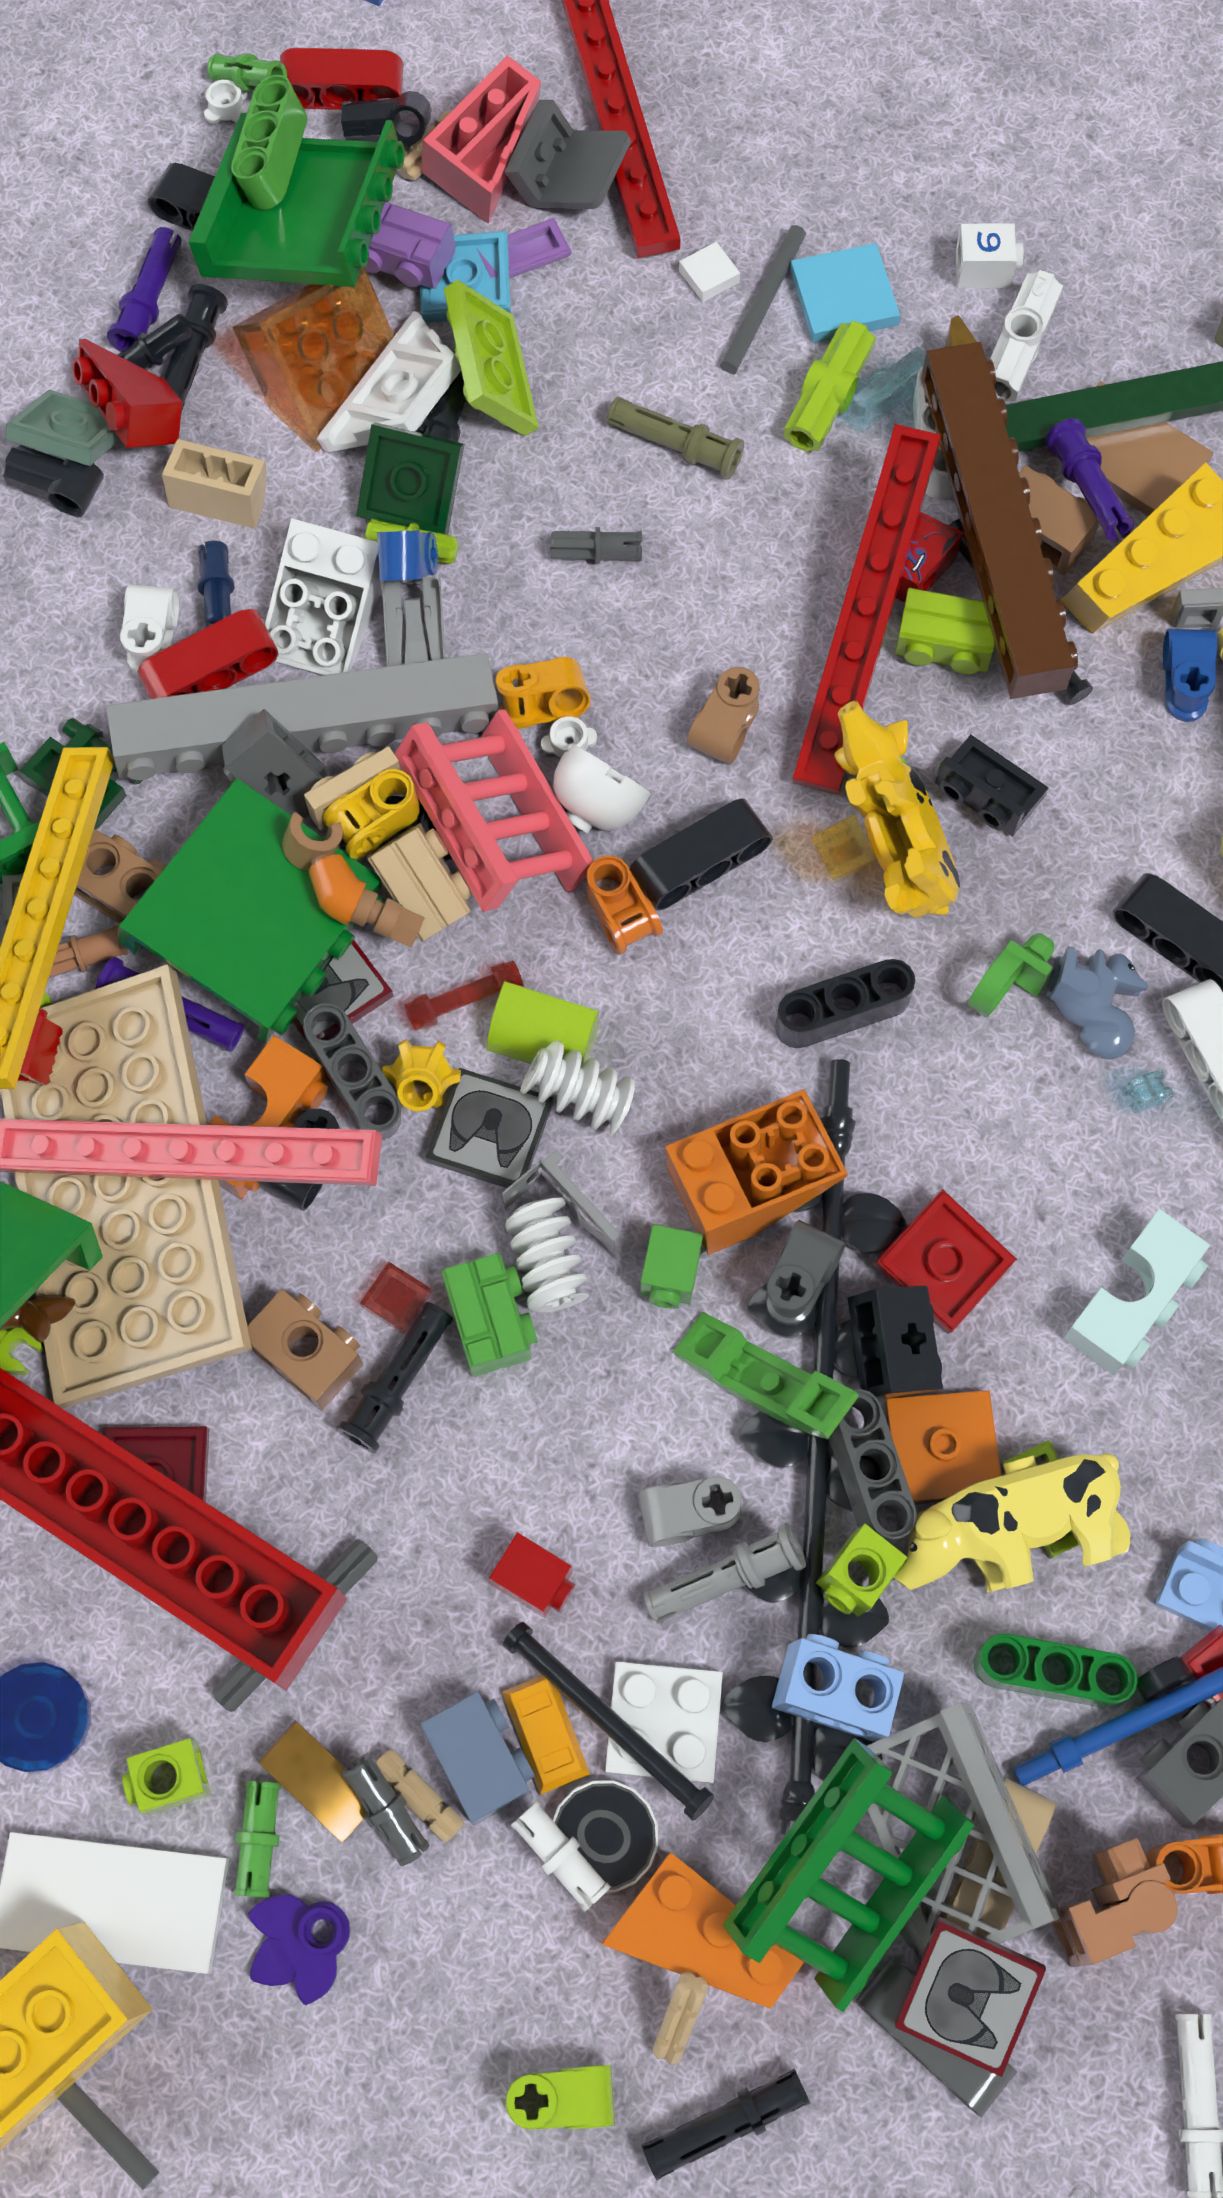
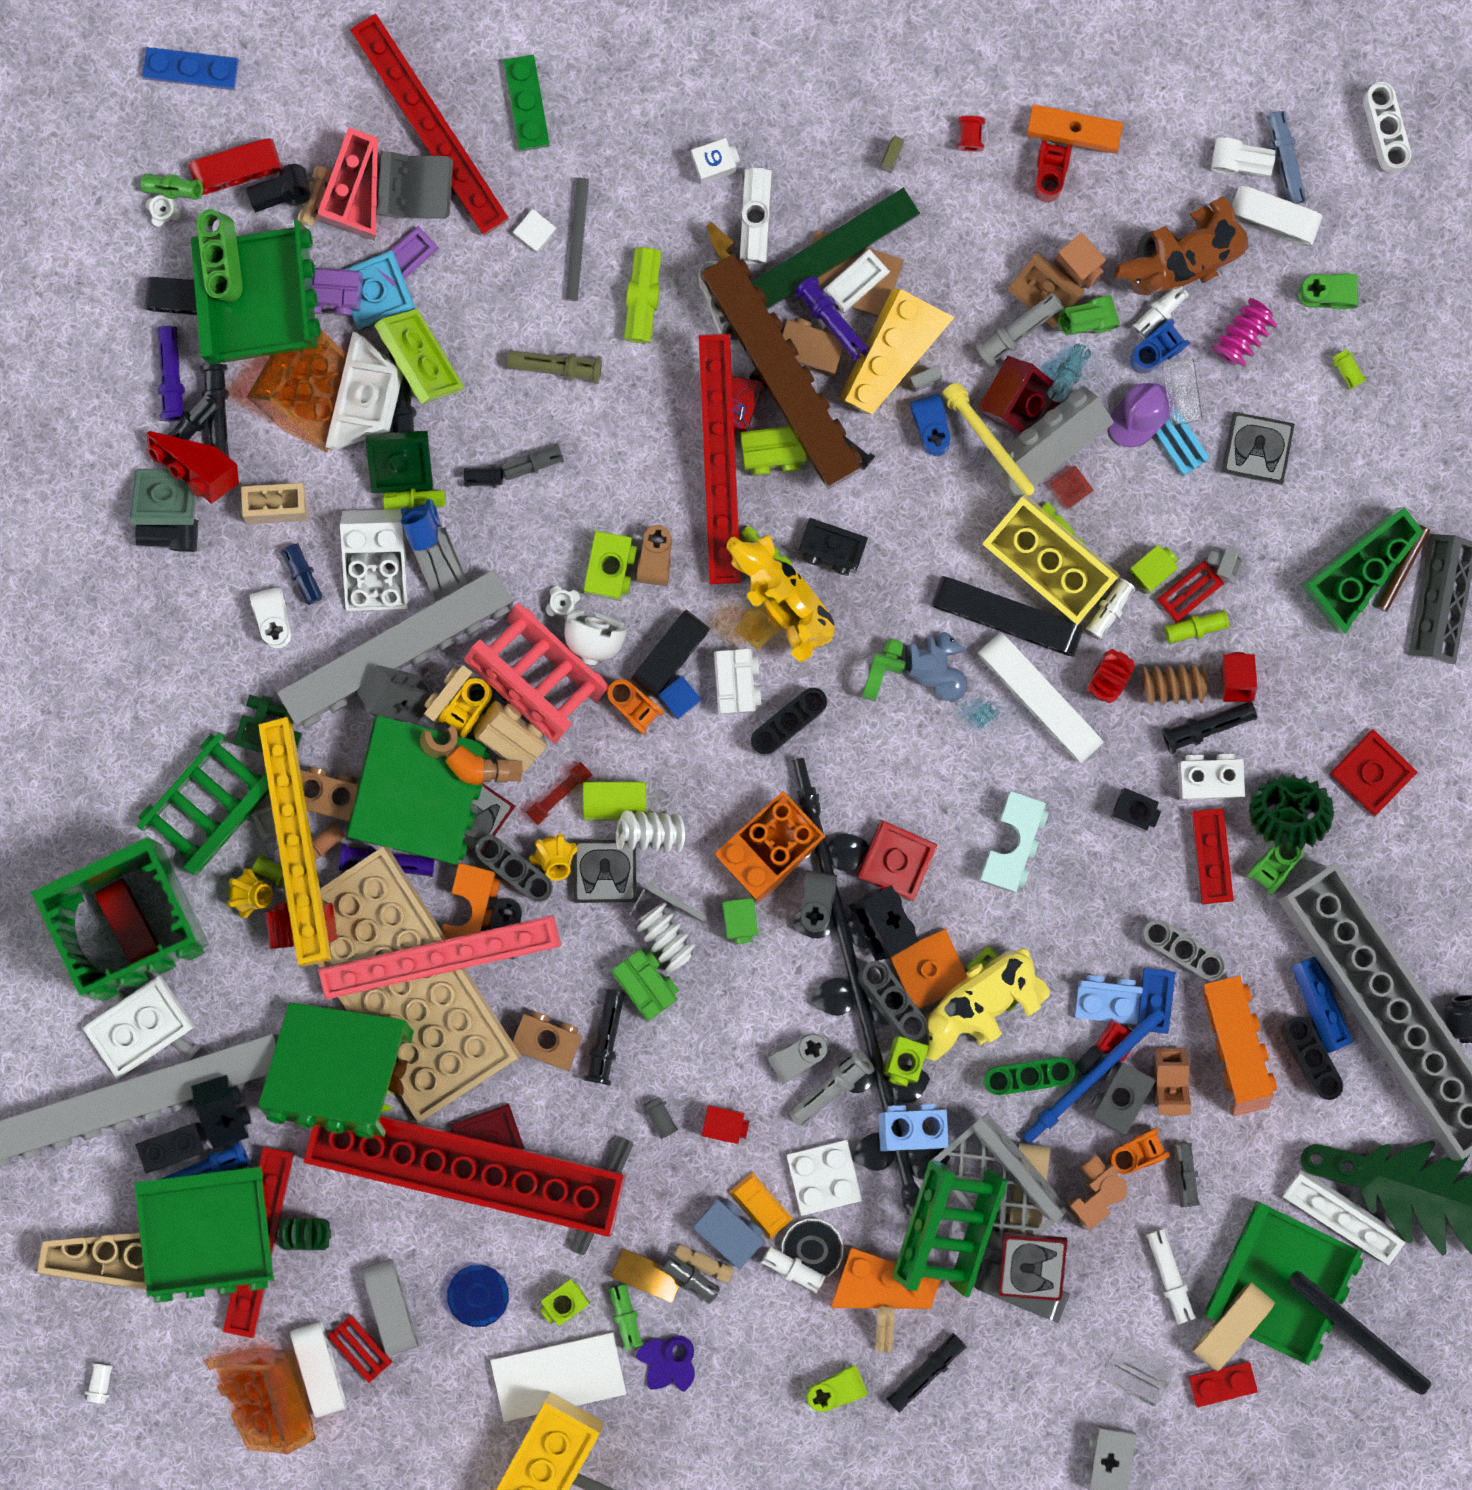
camera: 20 degrees left, 15 degrees up
red beam [137,609,279,699] -> none
clear red tile [360,1261,432,1334] -> none
light orange piece [496,657,591,729] -> none
black bar [503,1622,714,1821] -> none
bright green slope [673,1312,859,1439] -> none
medium azure tile [790,243,900,343] -> none
clear light blue plate [848,346,926,433] -> none
none -> black pin [463,464,503,489]
none -> green plate [504,55,550,152]
none -> lime brick [583,530,637,601]
none -> dark grey pin [644,1097,678,1139]
none -> blue tile [658,676,702,719]
none -> white brick [714,649,761,715]
none -> white tile [823,249,890,314]

